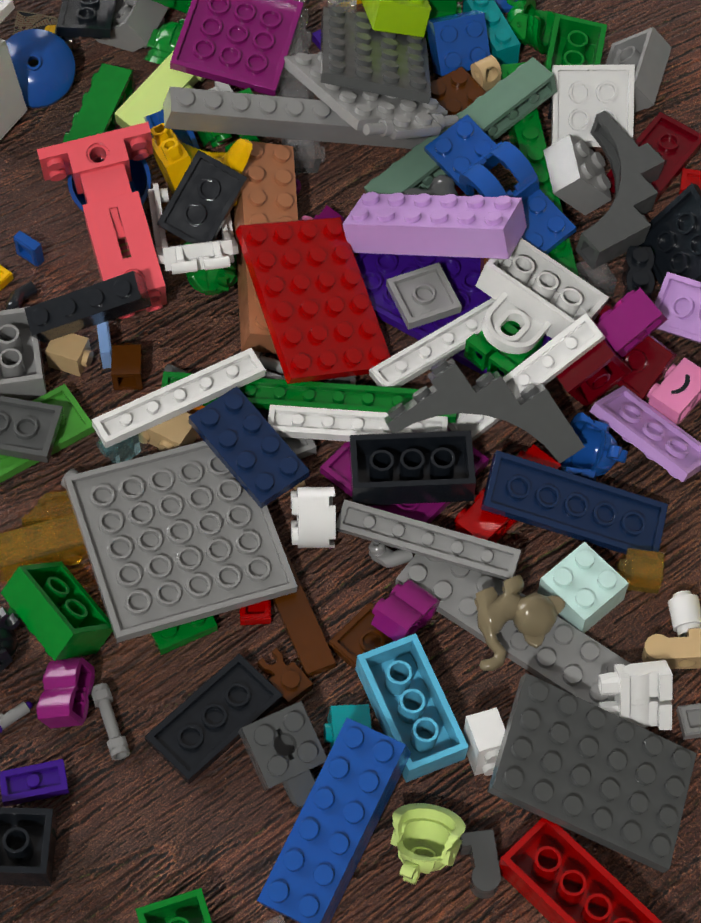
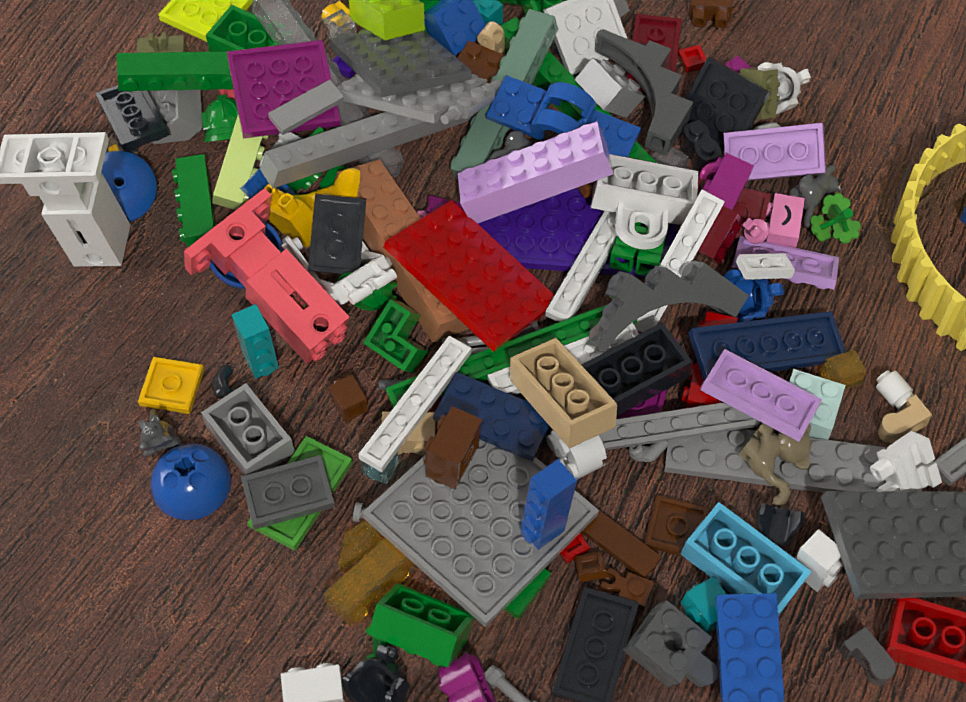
camera: 25 degrees left, 0 degrees up
blue tile [13,231,44,267] -> none
black brick [24,271,152,343] -> none
tan brick [45,333,93,377] -> none
light blue tile [97,321,112,369] -> none
magenta brick [371,580,440,641] -> none
light grey plate [386,262,462,330] -> none
yellowish green helmet [390,803,466,885] -> none
none -> teal brick [232,304,279,379]
none -> light grey tile [268,80,344,135]
none -> green brick [363,299,428,373]
none -> reddish brown brick [423,406,483,490]
none -> tan brick [510,338,617,449]
none -> blue brick [521,459,577,550]
none -> reddish brown tile [575,552,607,582]
none -> lavender plate [701,349,822,442]
none -> white plate [736,253,795,280]
none -> bright pink plate [742,218,769,244]
none -> black brick [756,503,805,549]

